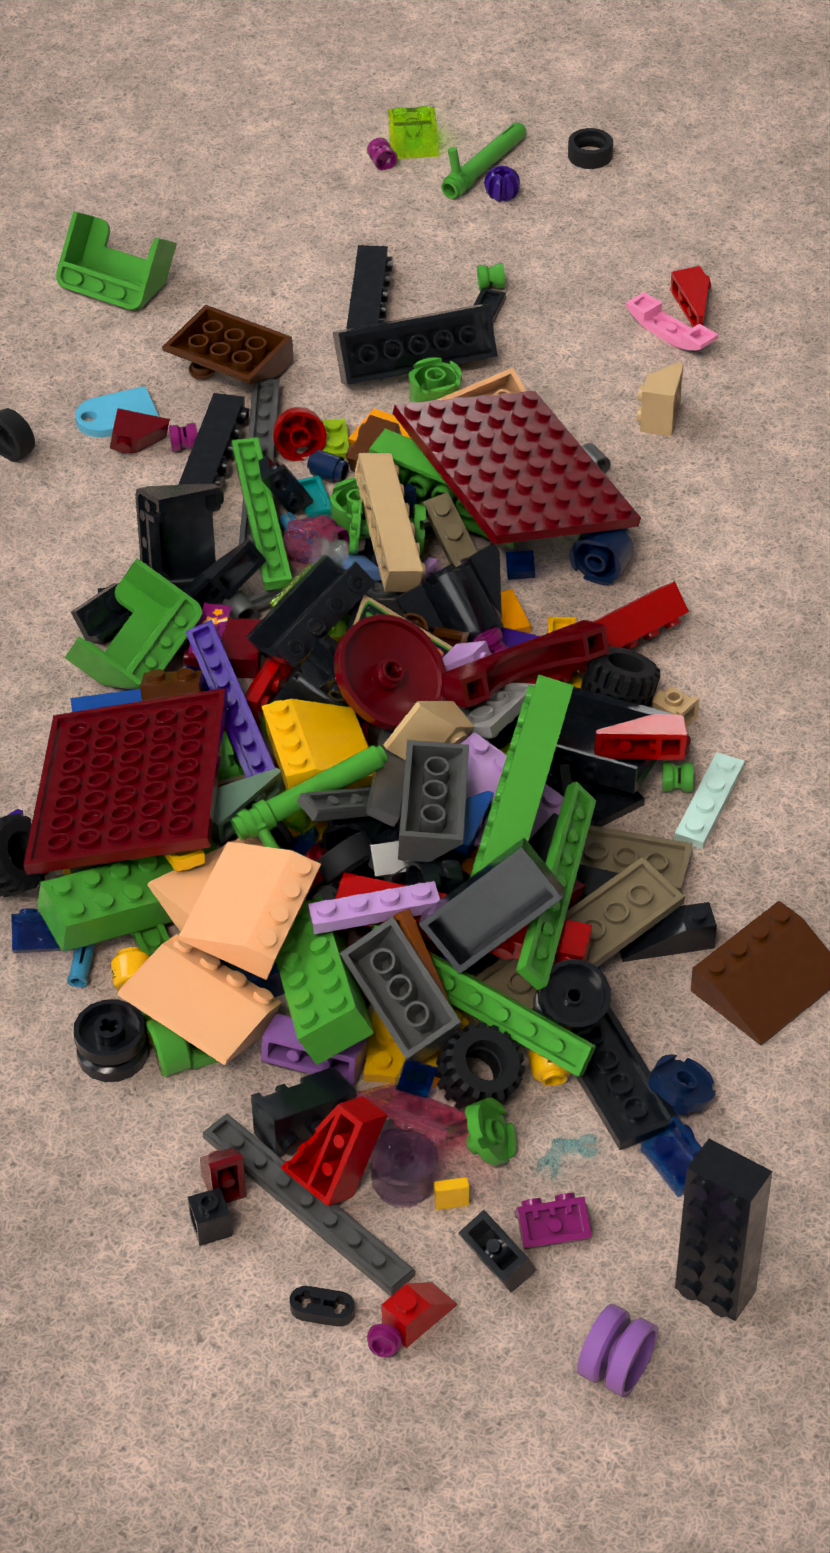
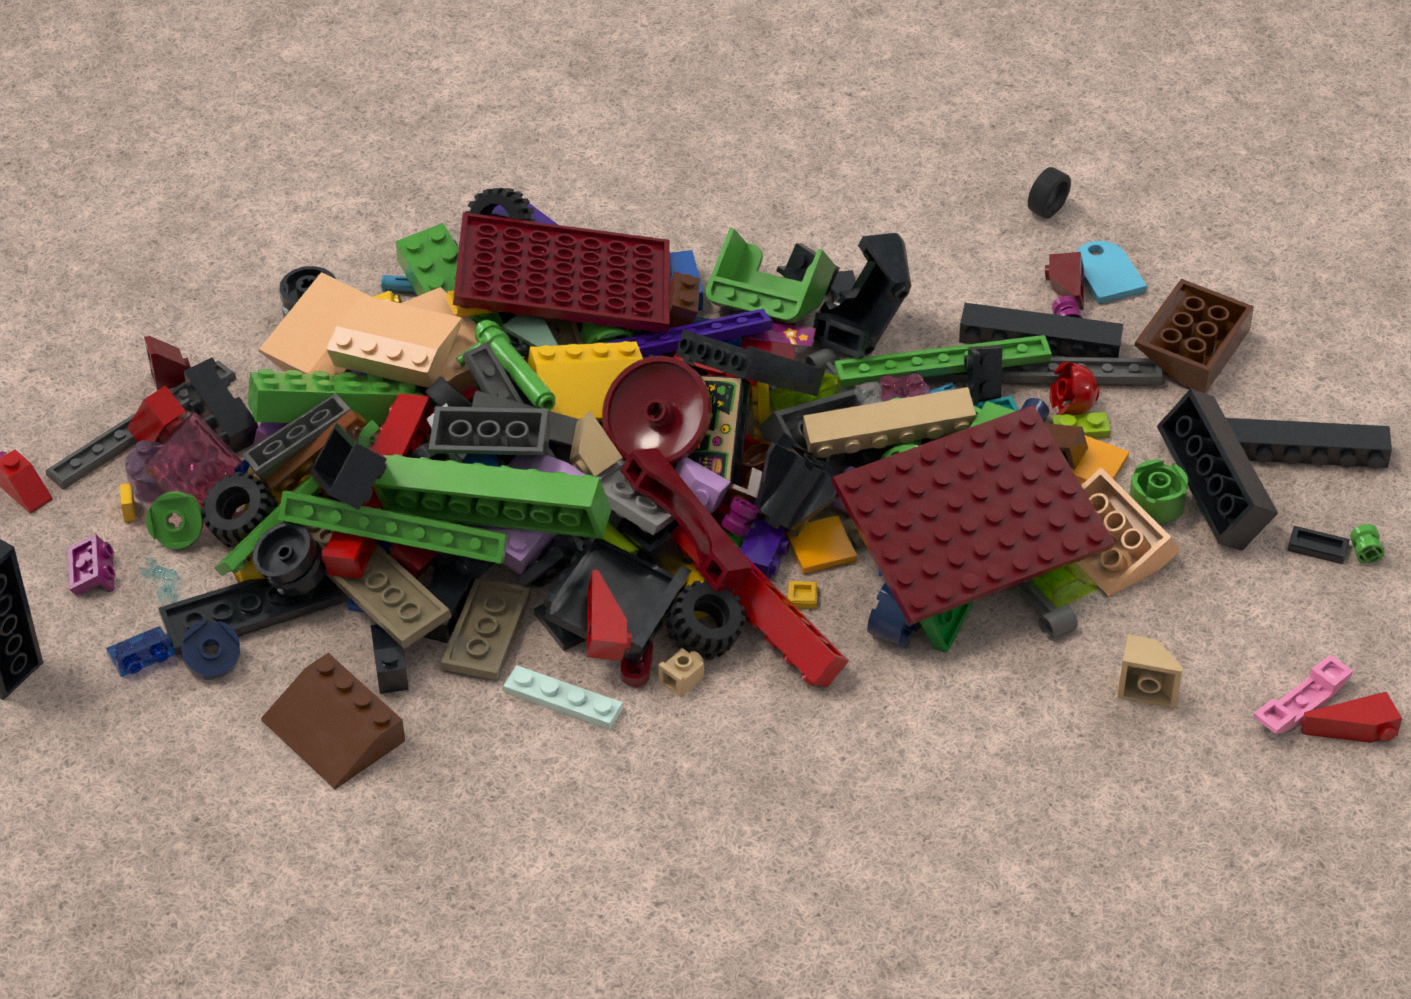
camera: 90 degrees right, 0 degrees up
bright green windscreen [56,211,177,310] -> none
black brick [187,1187,232,1246] -> none
black beam [289,1286,355,1327] -> none
lavender plate [308,881,440,934] -> none
black brick [458,1210,537,1293] -> none
bright green wheel [662,762,694,792] -> none

